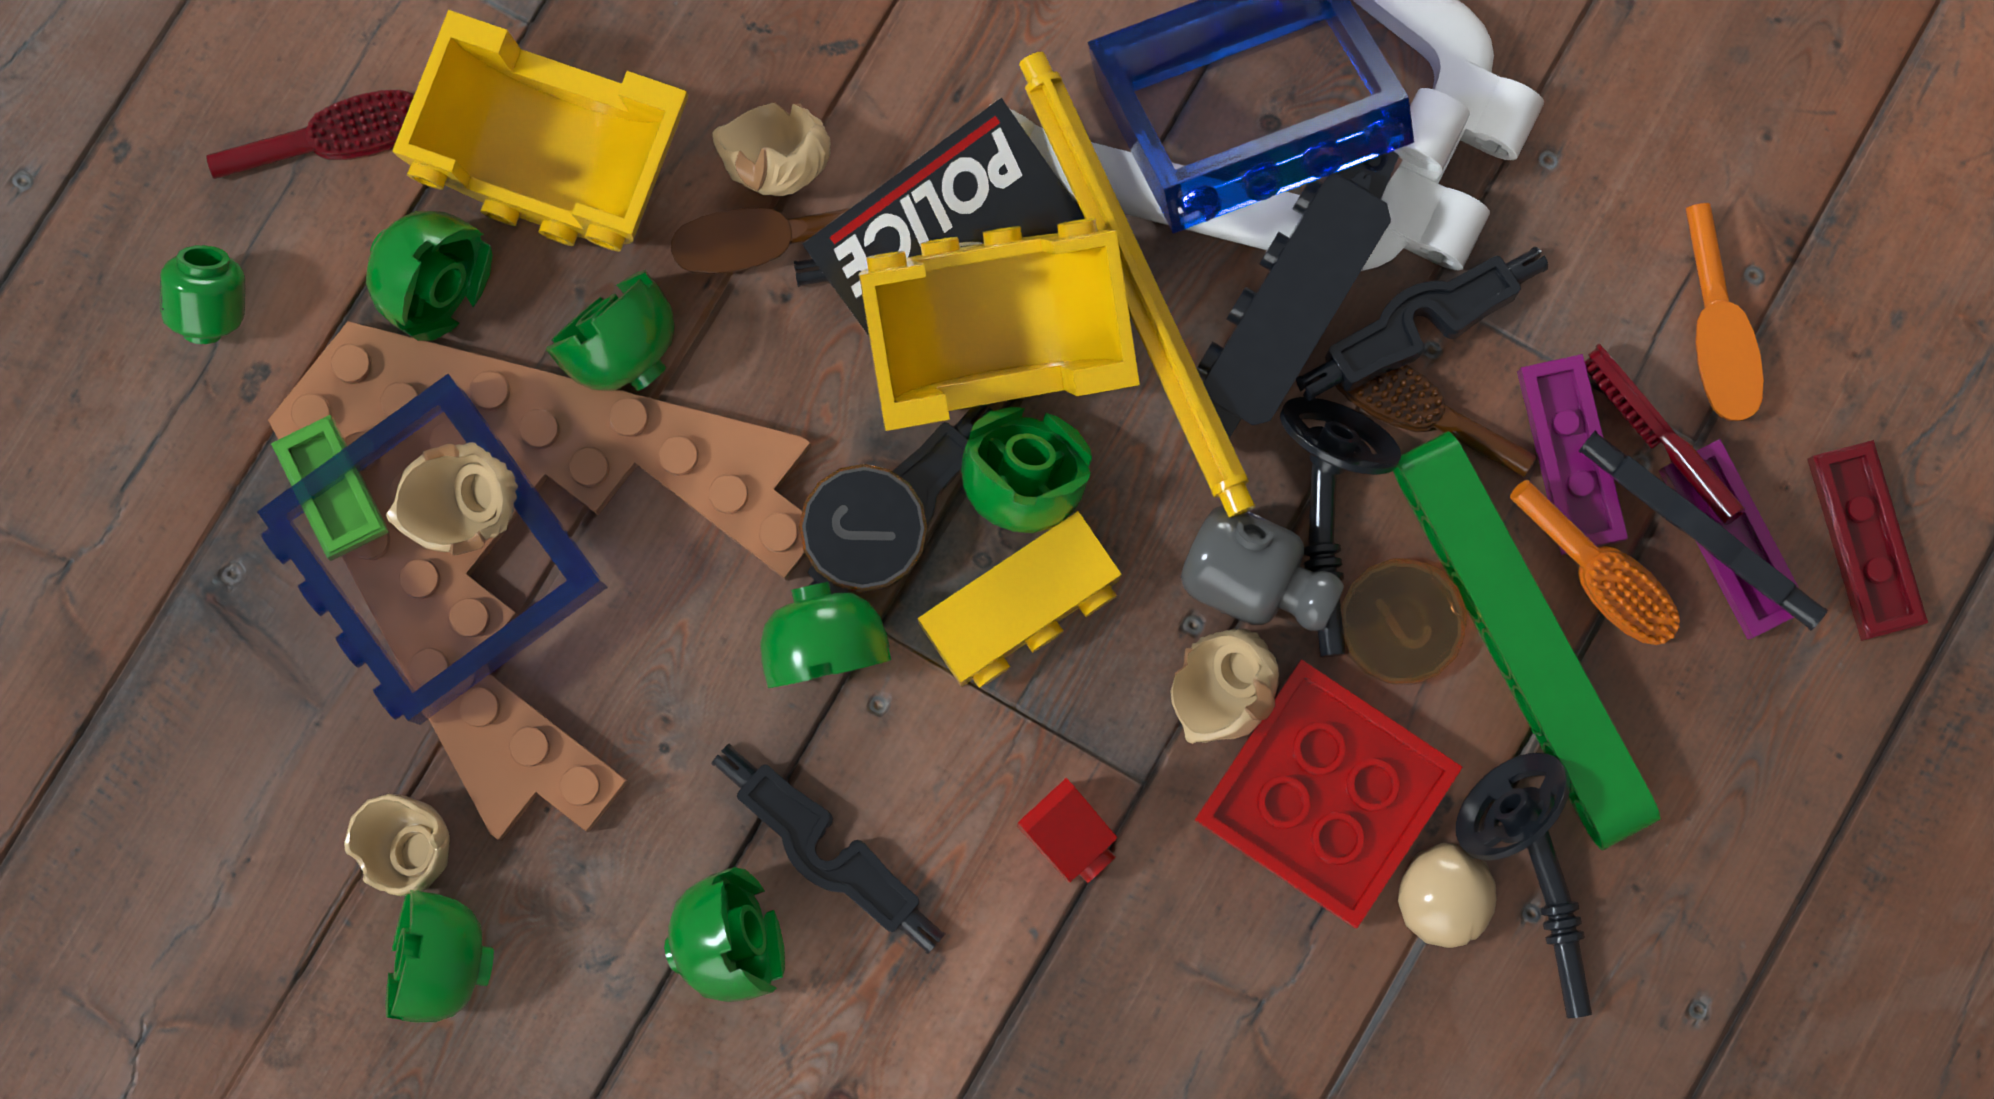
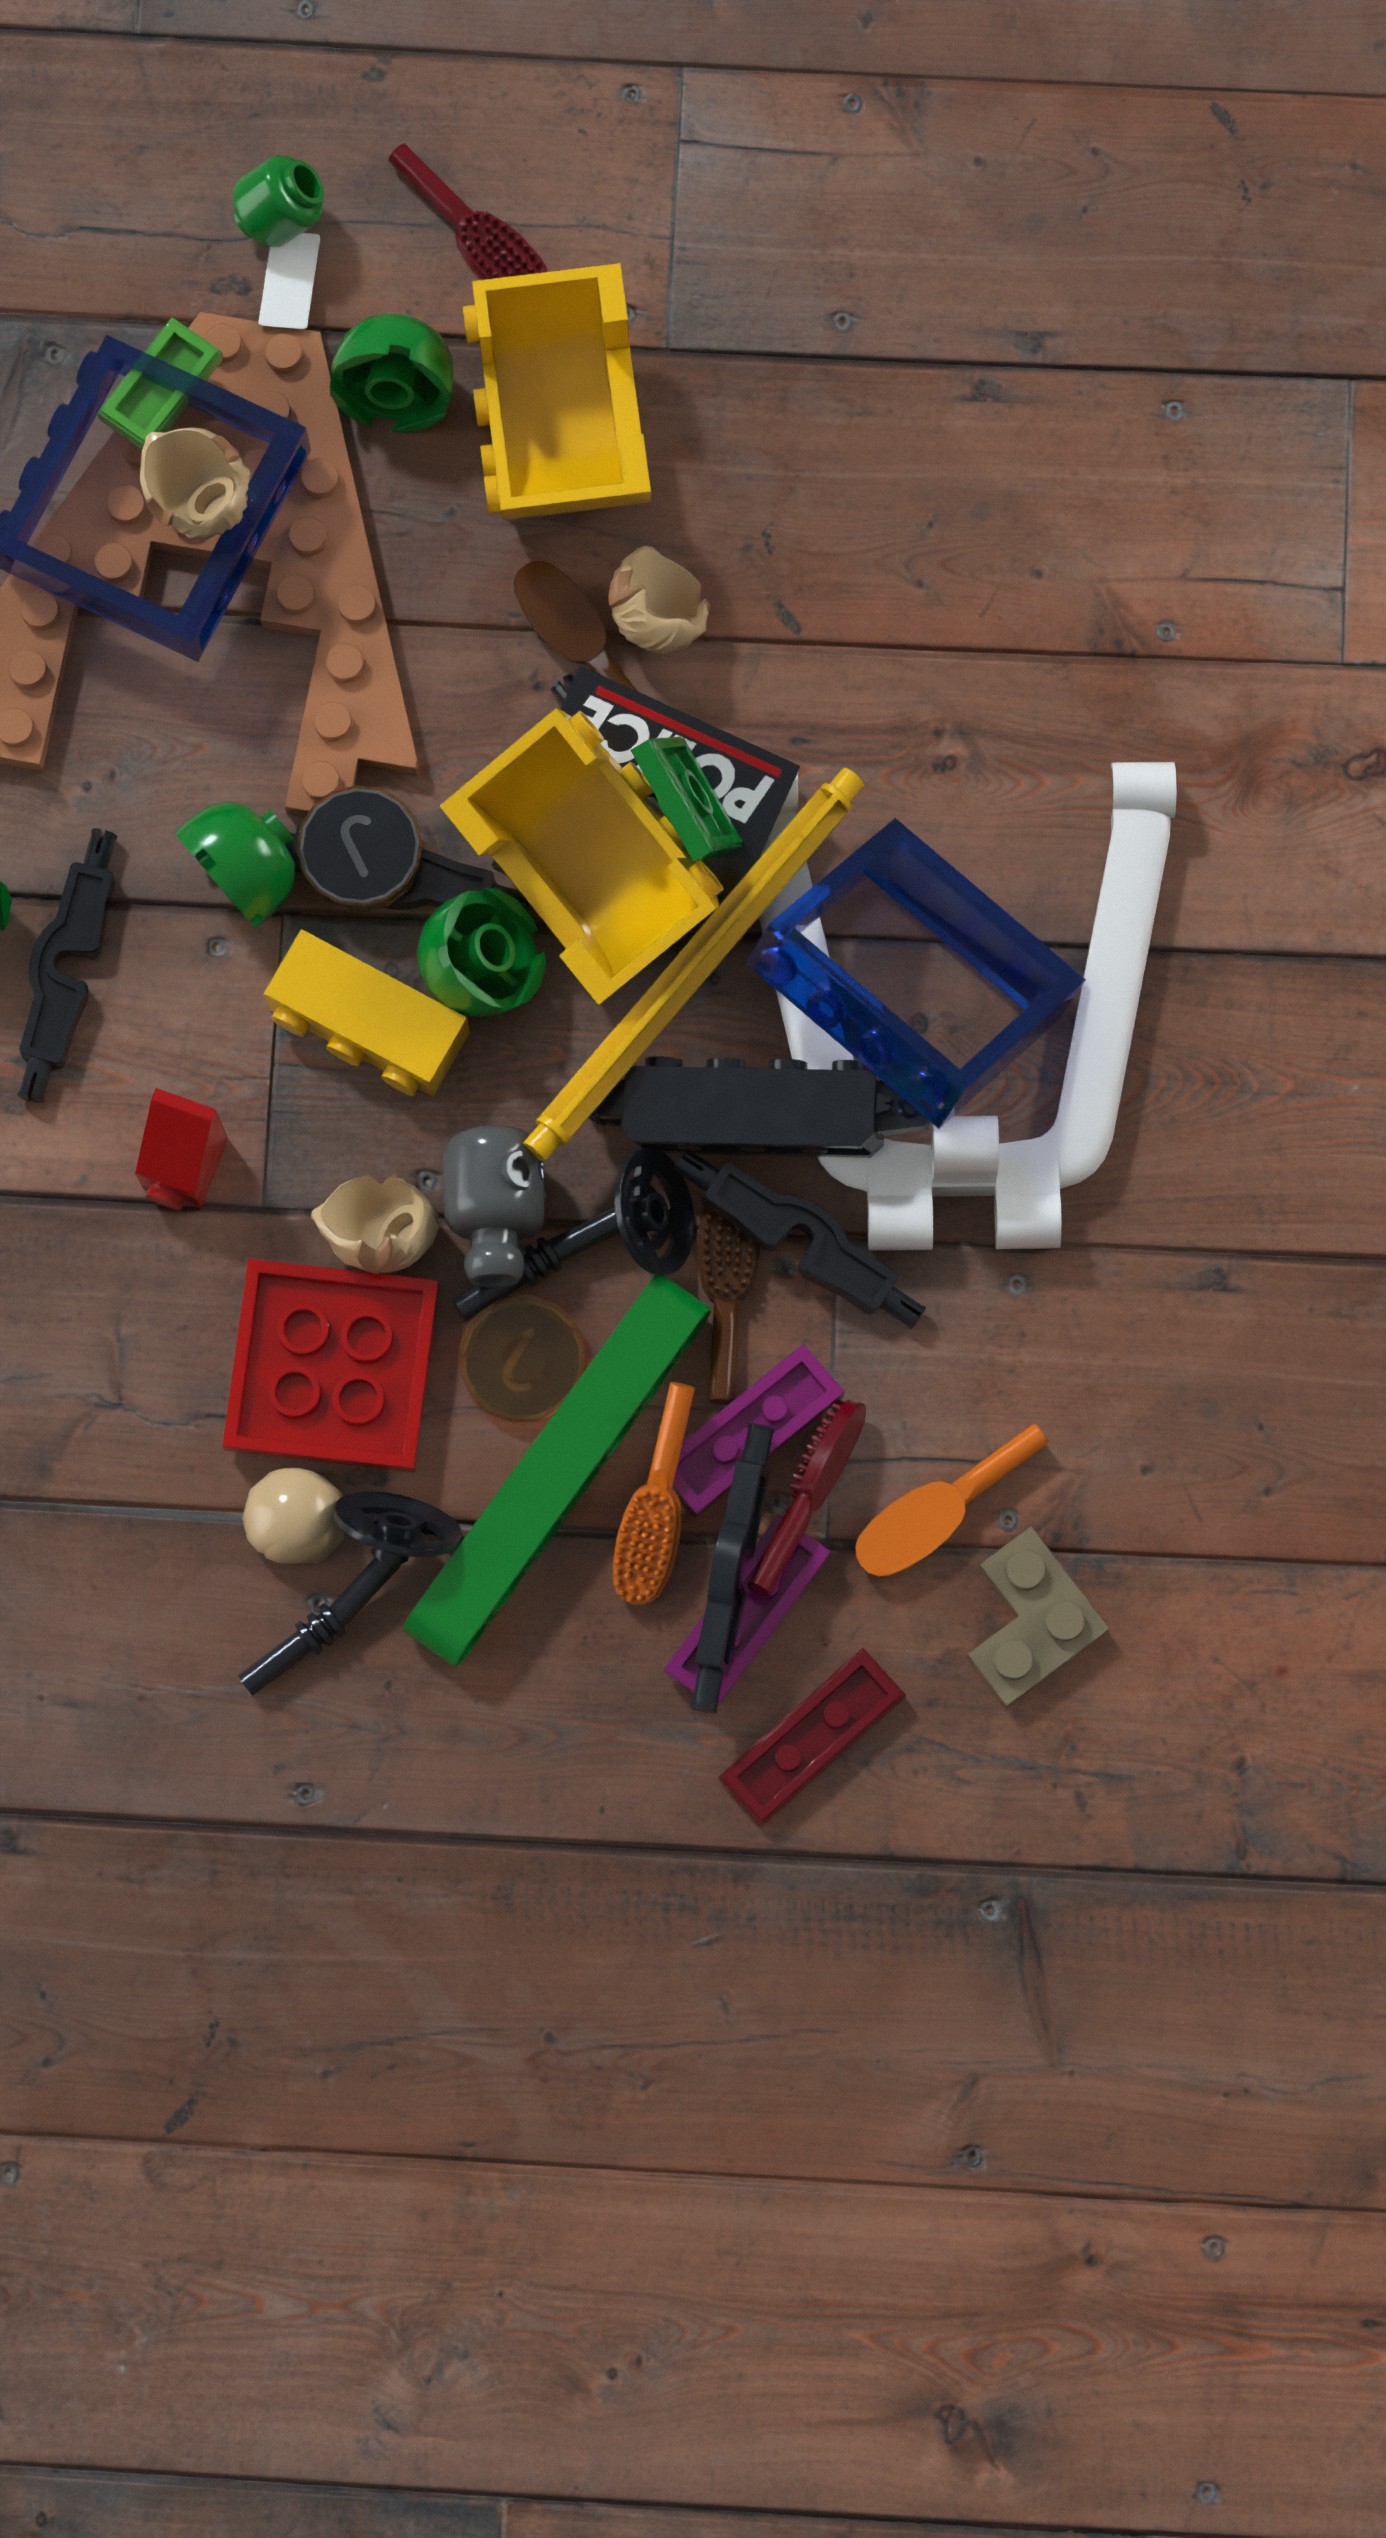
camera: 65 degrees right, 5 degrees down
green cylinder [546,270,675,391] -> none
none -> white sticker [258,233,320,329]
none -> green plate [630,736,743,862]
none -> dark tan plate [966,1526,1110,1709]

